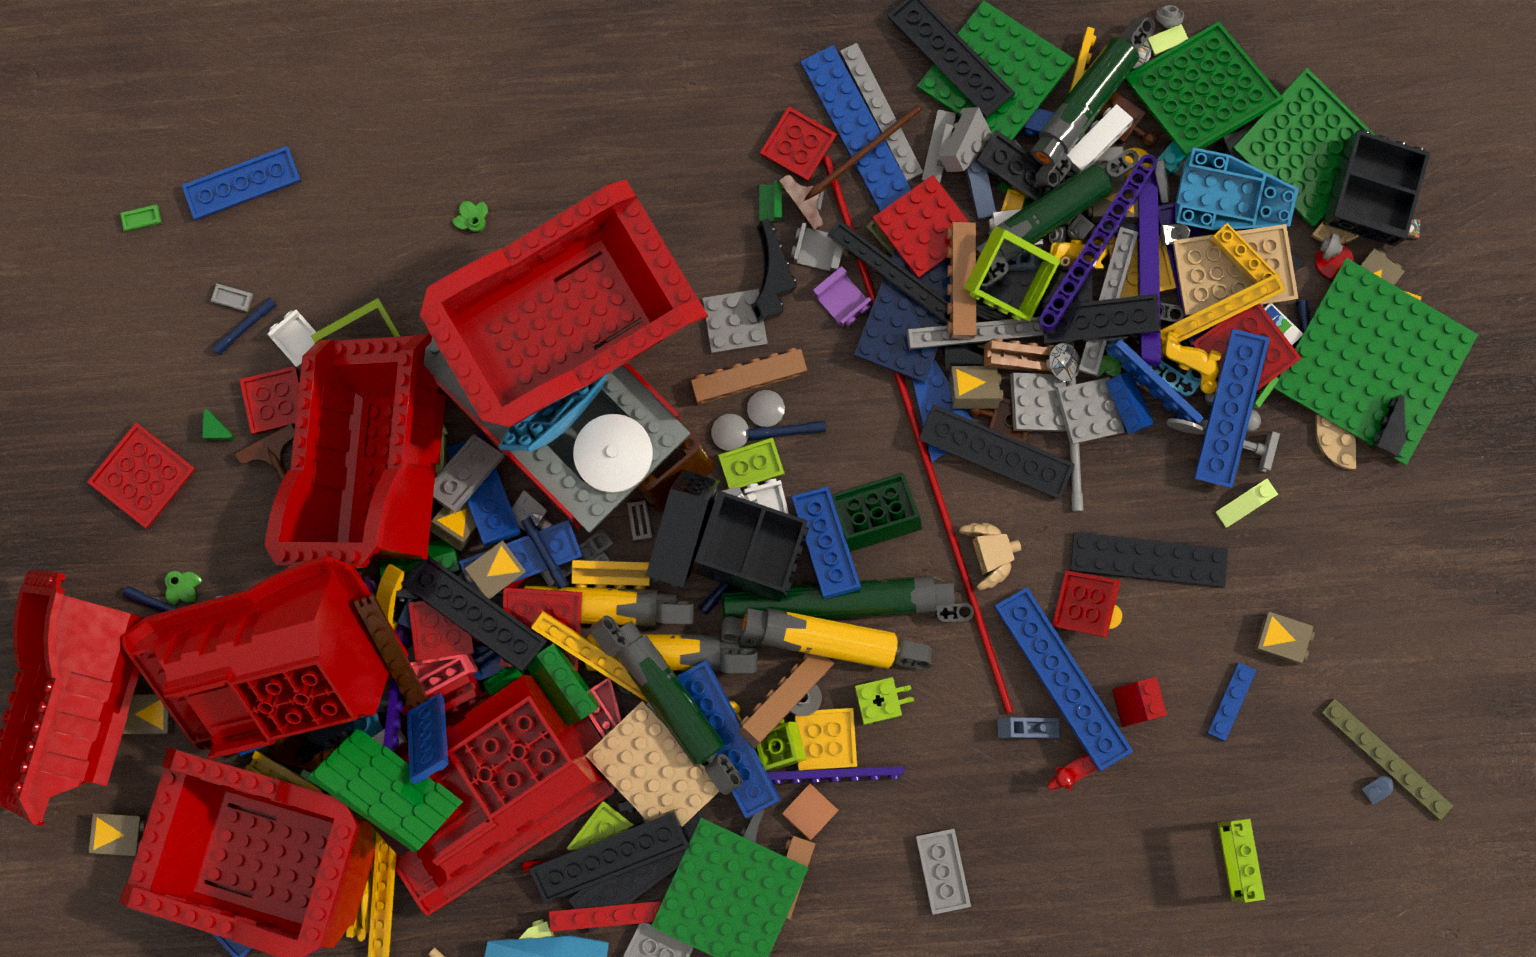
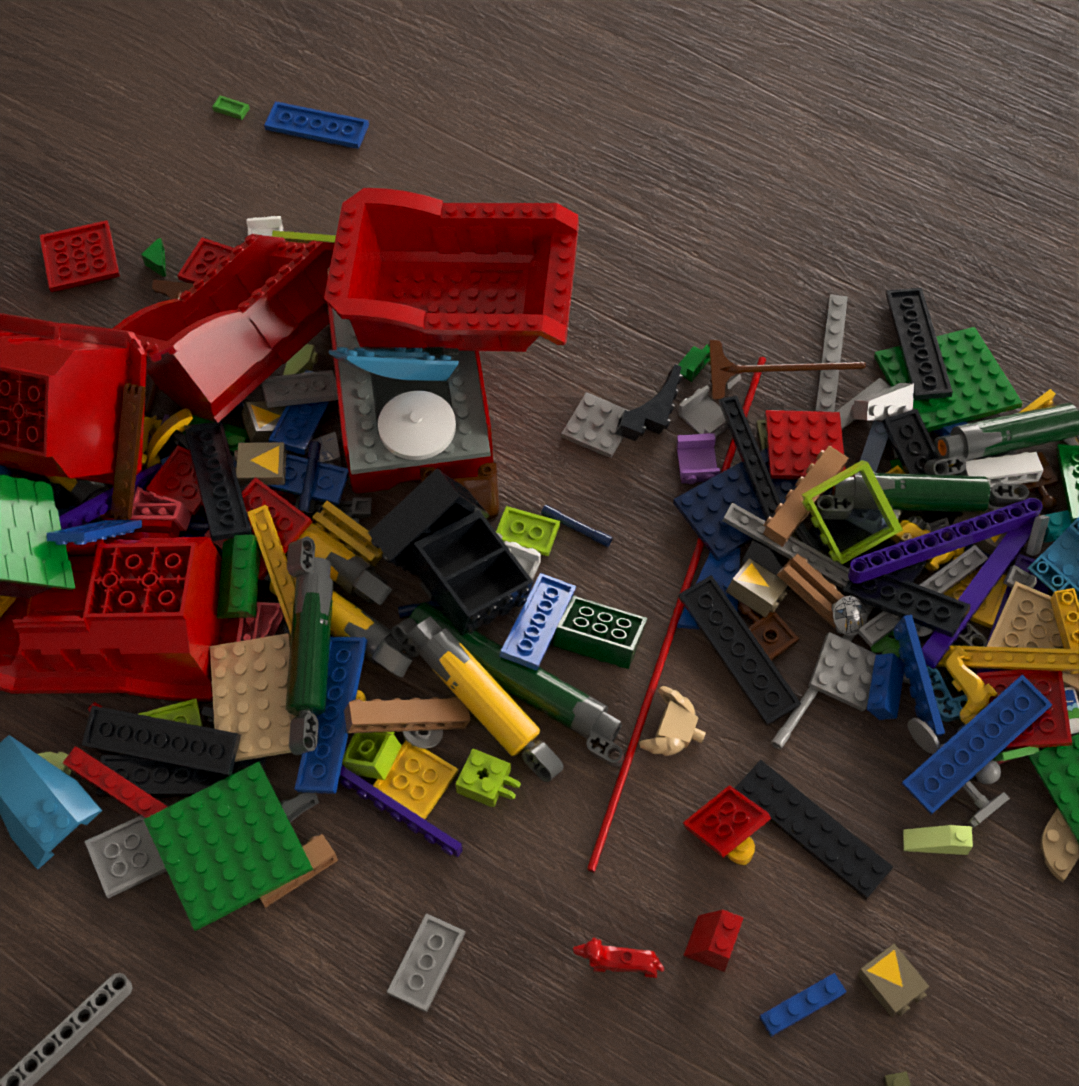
camera: 35 degrees right, 20 degrees down
light grey tile [211,283,253,313] -> none
dark blue piece [212,297,277,355] -> none
medium nougat brick [691,348,807,405] -> none
light grey dish [711,414,749,451] -> none
light grey dish [747,390,785,427] -> none
red plate [760,106,837,182] -> none
nougat slope [782,784,839,841] -> none
blue plate [800,45,911,212] -> none
blue plate [994,587,1133,772] -> none
sand blue slope [997,717,1060,739] -> none
light grey plate [1010,373,1067,432] -> none

